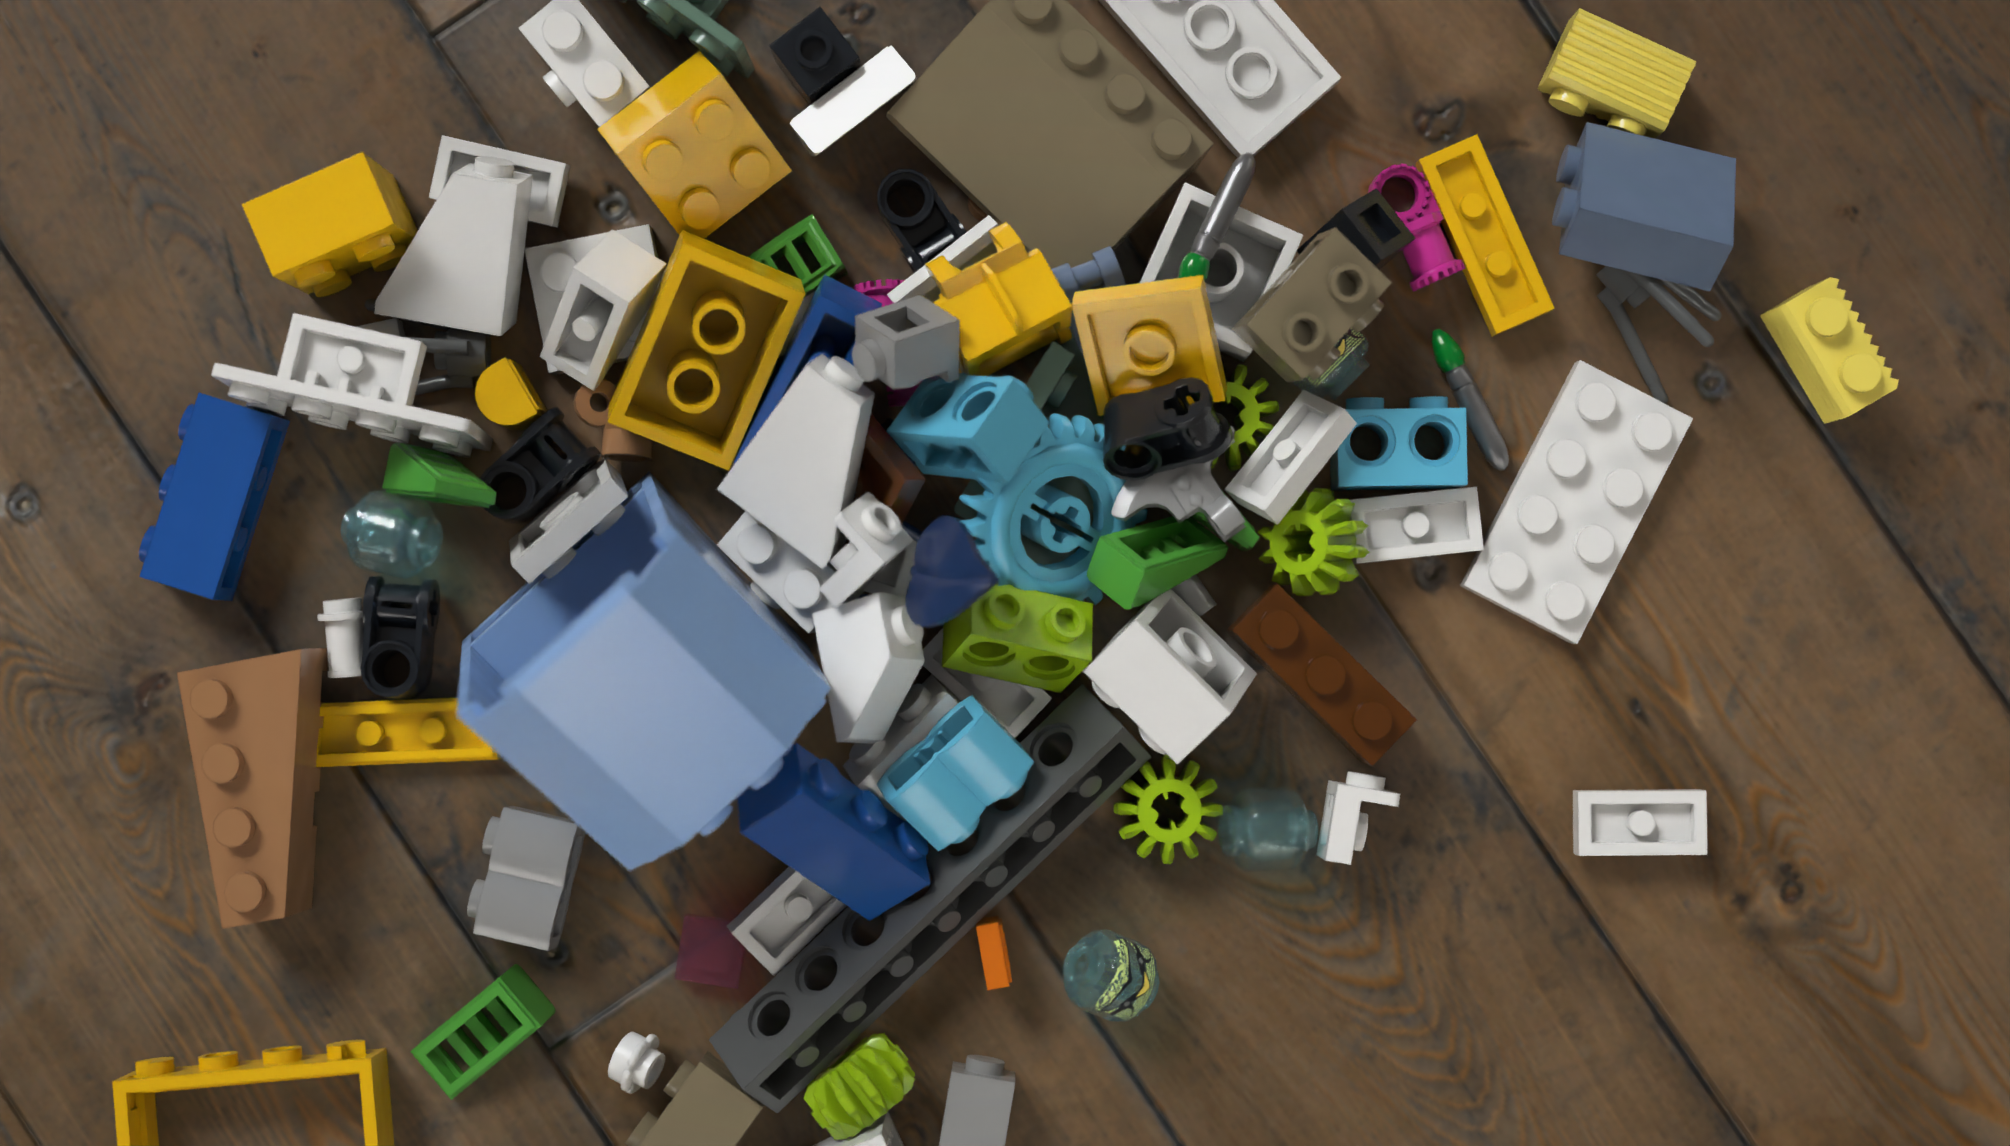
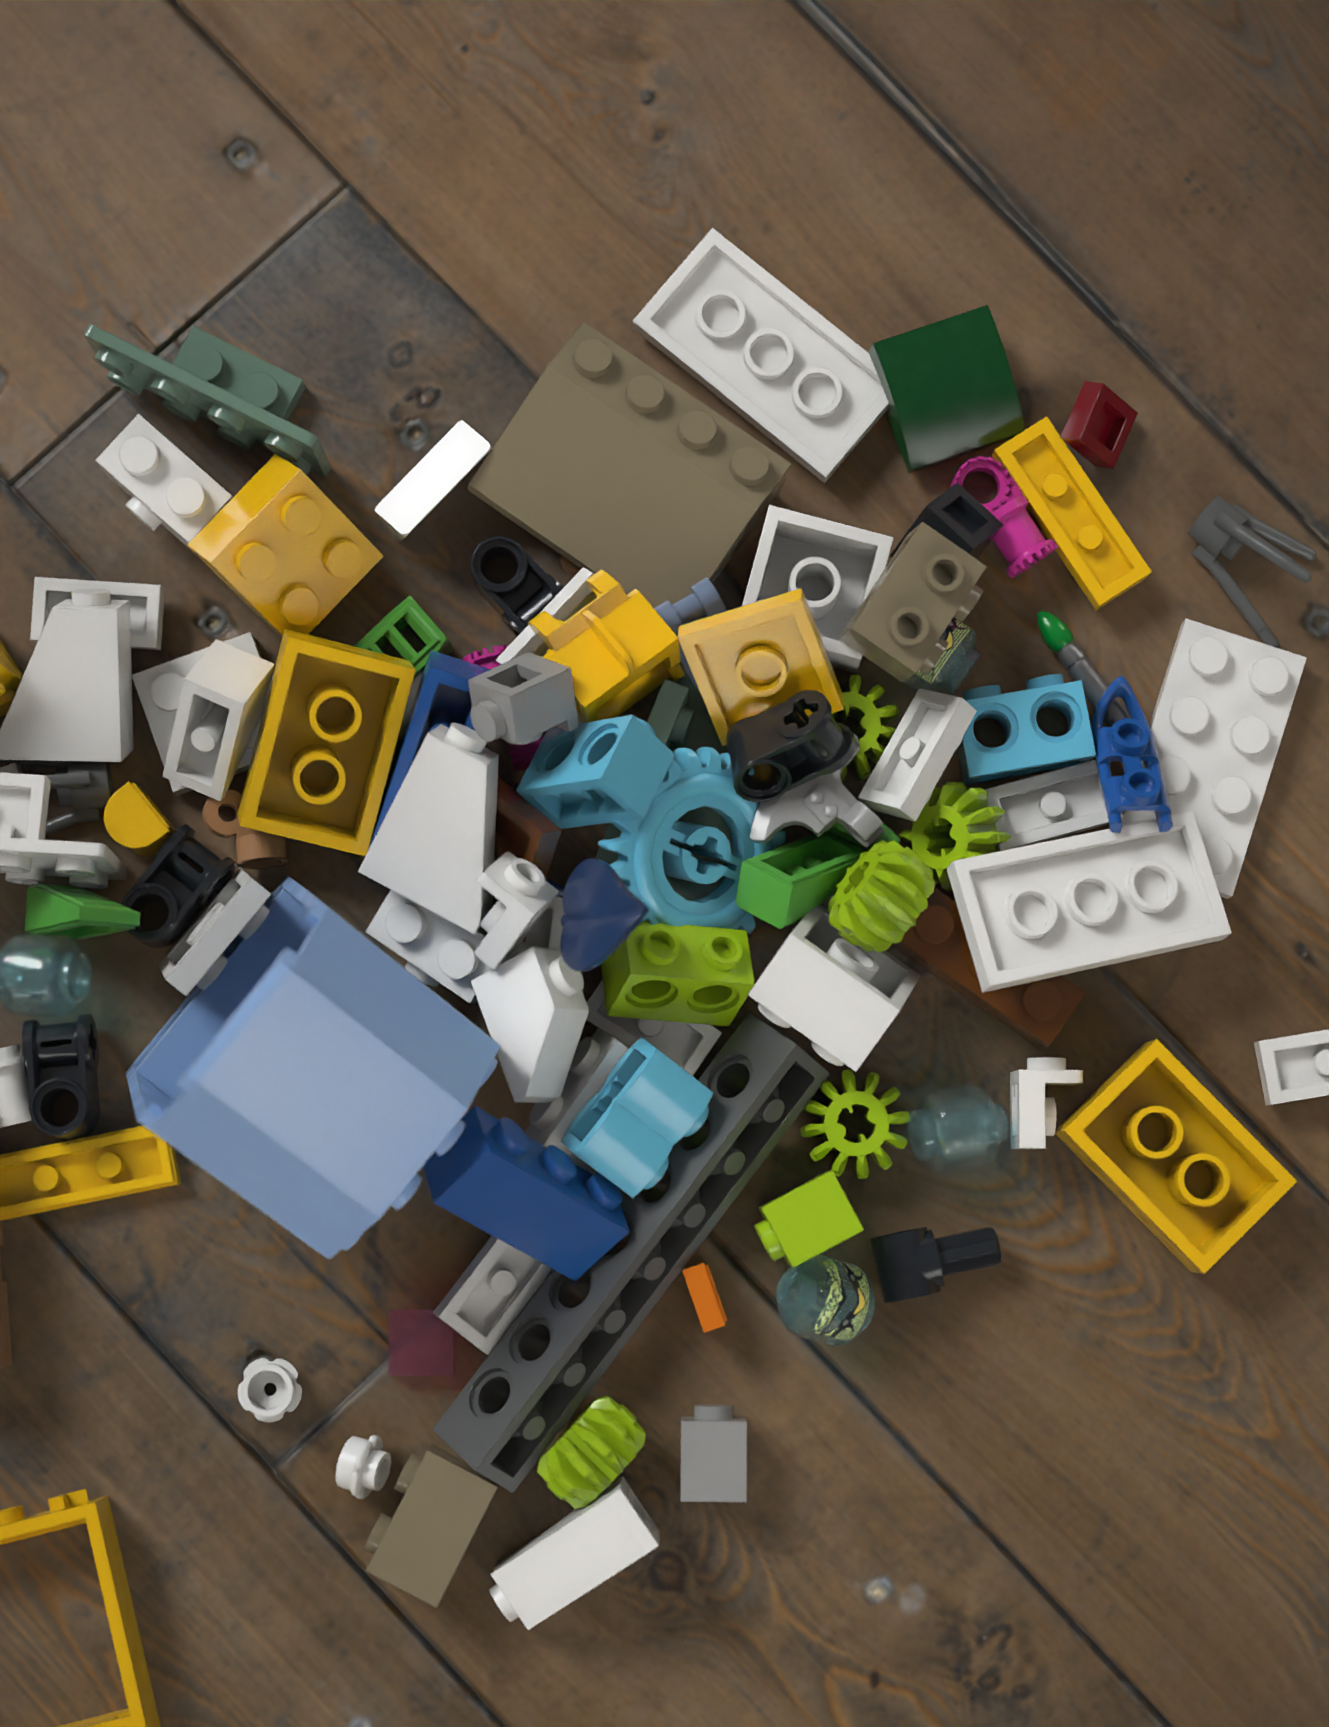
camera: 10 degrees left, 5 degrees down
bright green slope [410,964,556,1100] -> none
light grey brick [467,806,585,951] -> none
black brick [769,7,861,106] -> none
flat silver piece [1178,153,1256,280] -> none
light yellow brick [1537,8,1696,138] -> none
sand blue brick [1552,122,1736,291] -> none
none -> white plate [238,1358,302,1422]
none -> lime brick [753,1171,864,1268]
none -> lime gear [827,840,935,954]
none -> dark green slope [868,305,1025,474]
none -> black axle [870,1227,1001,1303]
none -> white plate [946,811,1232,993]
none -> yellow brick [1055,1039,1297,1274]
none -> dark red plate [1060,381,1138,469]
none -> blue piece [1091,676,1173,833]

